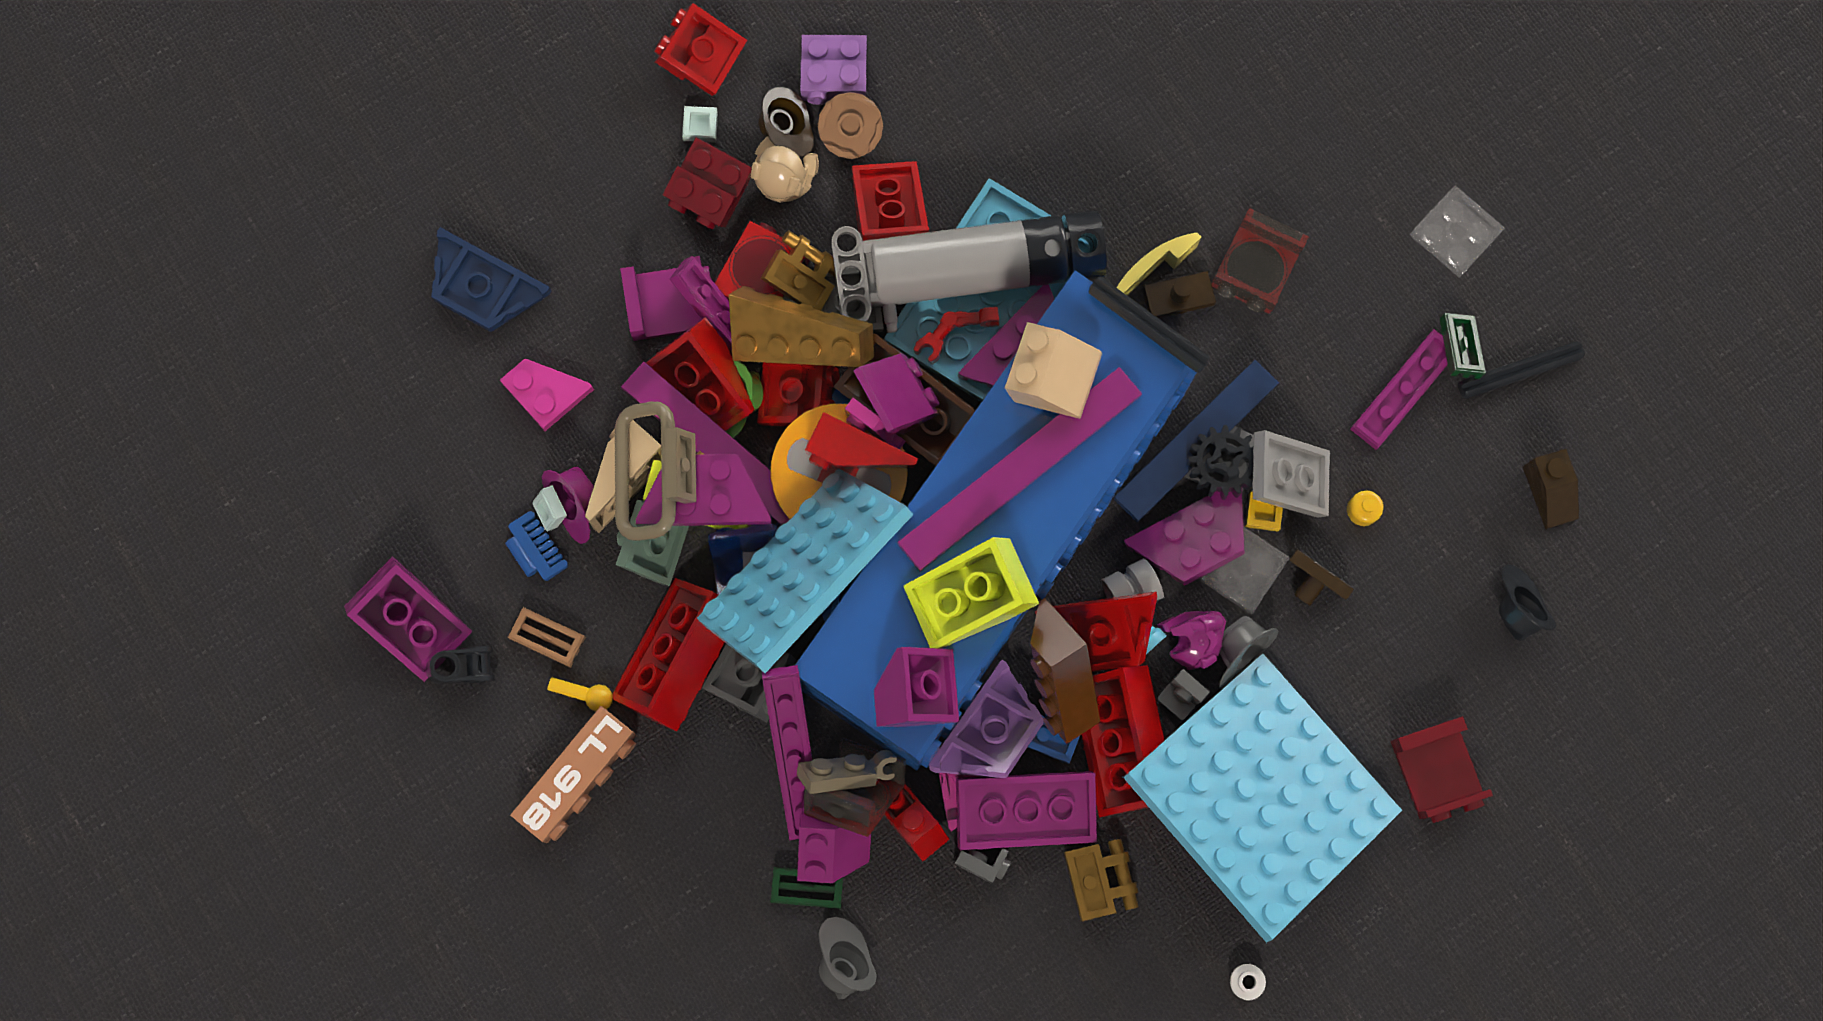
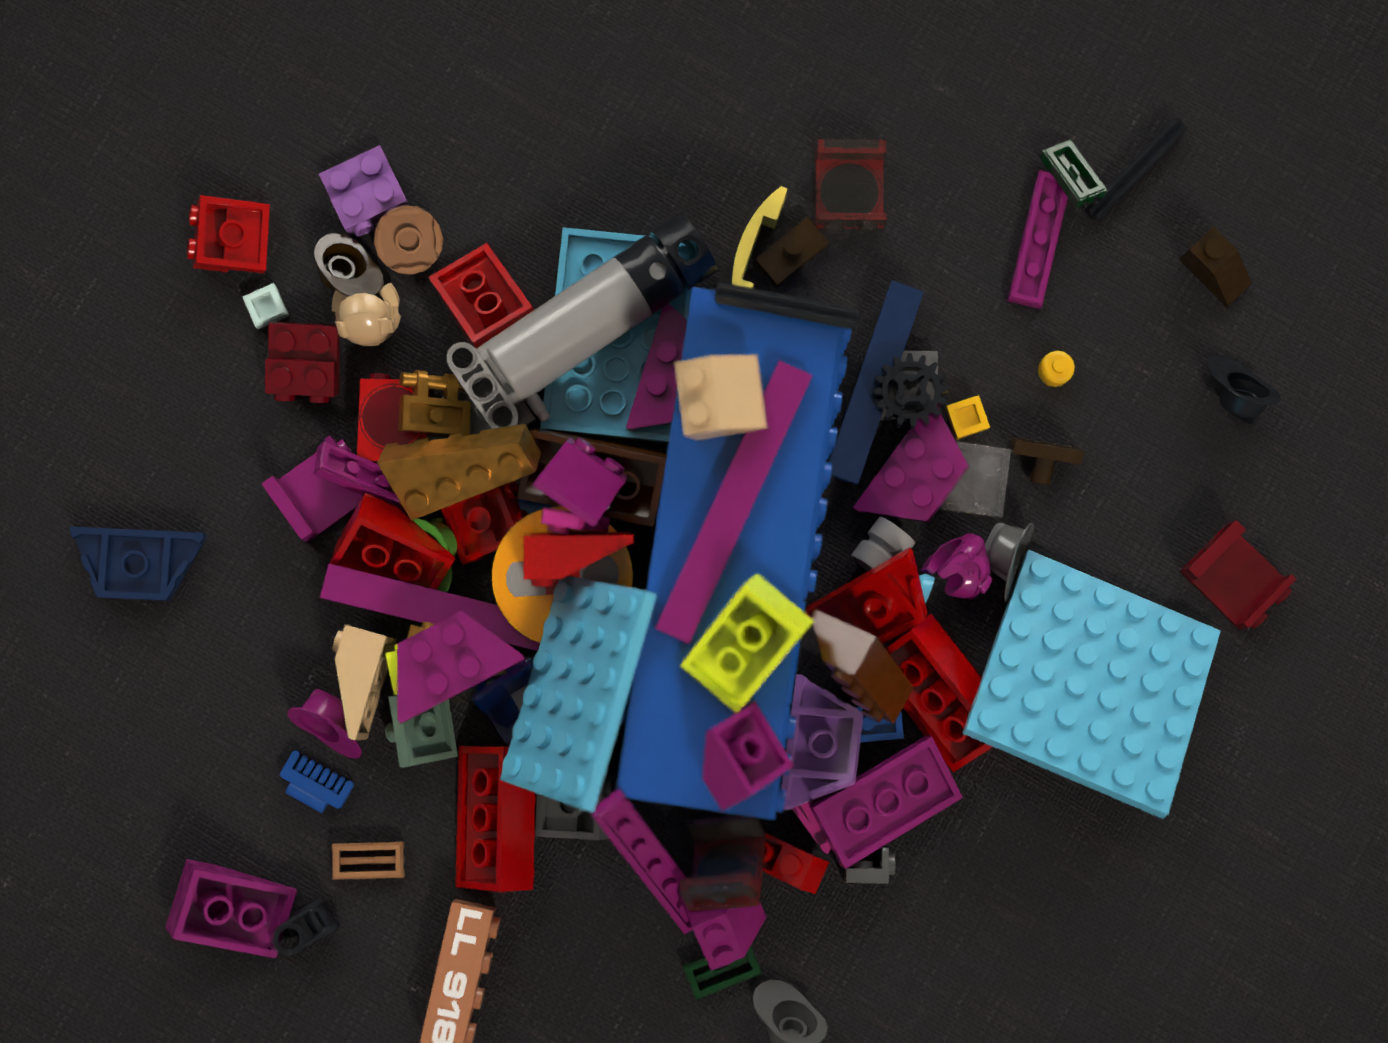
camera: 25 degrees left, 5 degrees up
dark pink wing [500,359,594,431] -> none
light aqua tile [532,485,567,531] -> none
yellow bar [547,677,613,711] -> none
dark tan bar [615,401,696,541] -> none
dark tan plate [797,750,897,794] -> none
red piece [914,307,999,365] -> none
pearl gold plate [1064,839,1139,921] -> none
dark grey bracket [1157,669,1210,720] -> none
white plate [1230,964,1266,1000] -> none
light grey plate [1252,430,1330,518] -> none
clear plate [1410,185,1505,278] -> none

